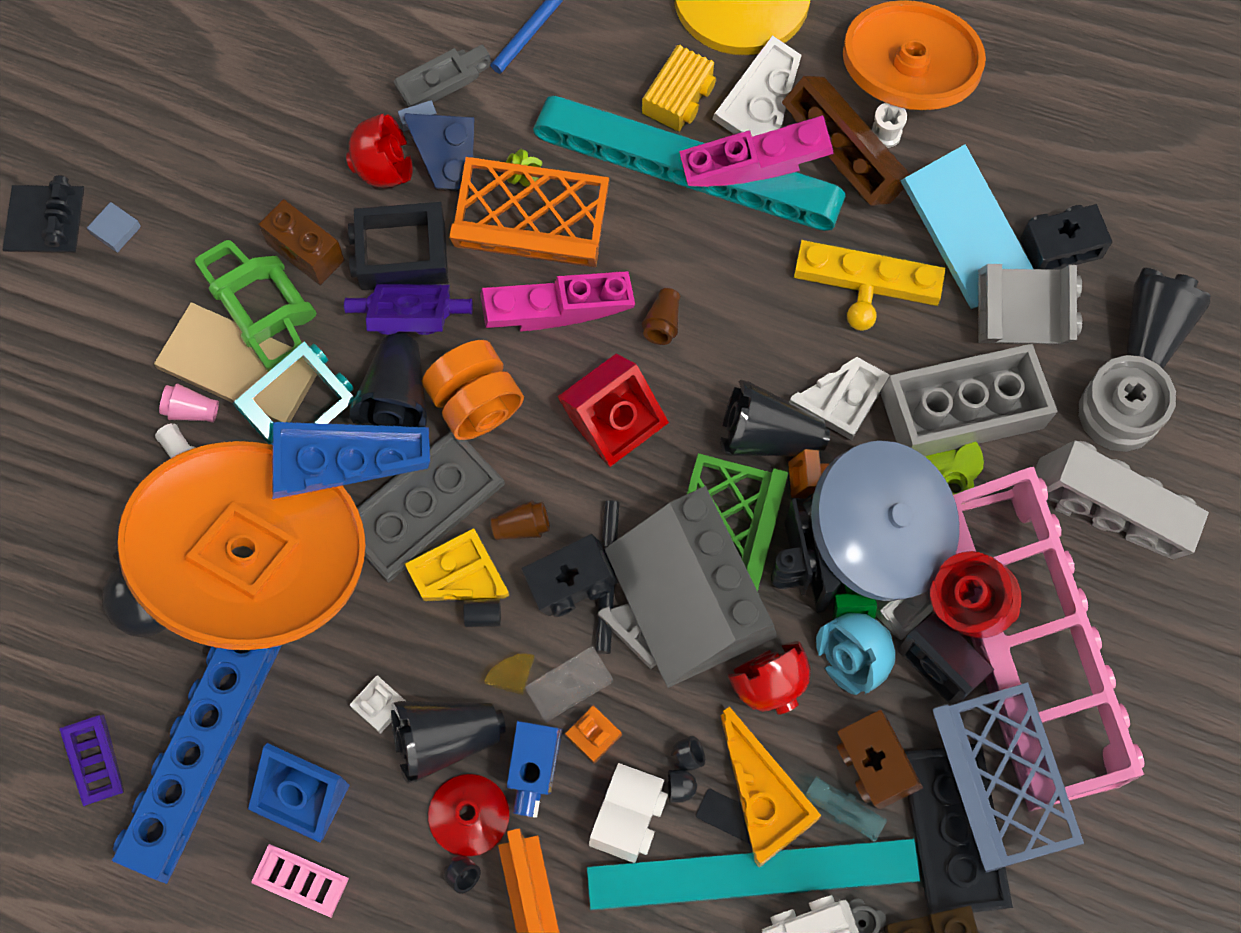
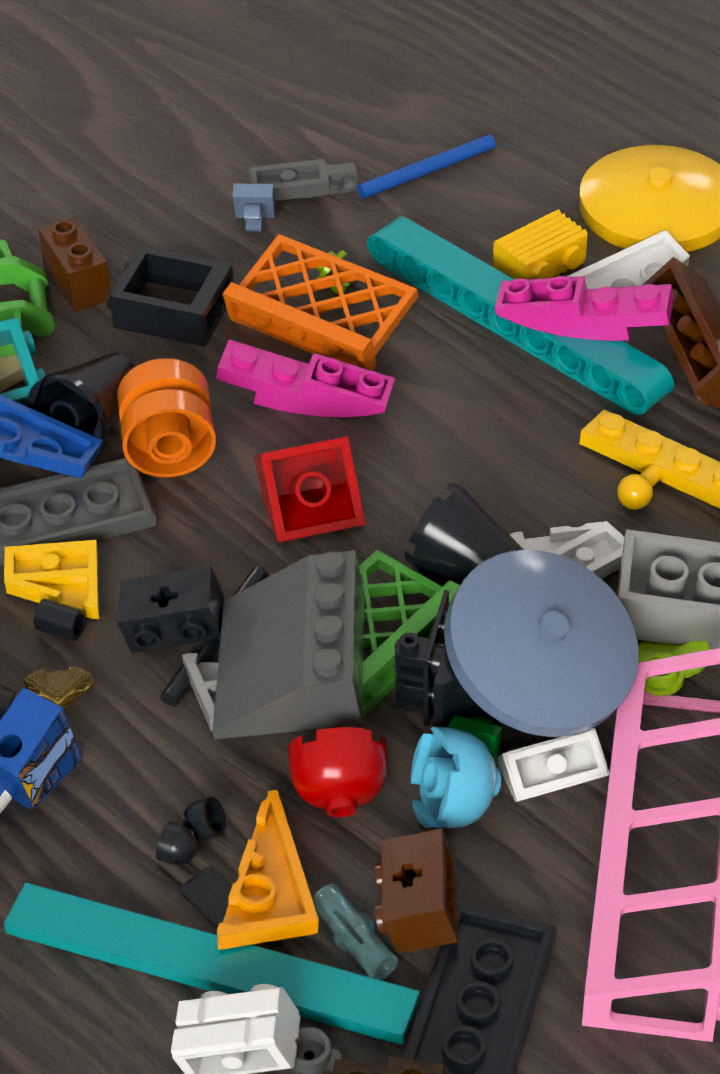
camera: 25 degrees right, 25 degrees down
dark purple plate [344,284,473,335] -> none
red cylinder [346,113,413,188] -> none
dark blue wing [404,113,474,191] -> none
reddish brown cone [491,500,550,540] -> none
clear plate [525,646,613,723] -> none
orange tile [565,705,622,764] -> none
white brick [589,763,668,863] -> none
reddish brown cone [642,288,681,345] -> none
black slope [898,612,995,705] -> none
red brick [930,551,1021,638] -> none
sand blue fence [932,682,1084,873] -> none

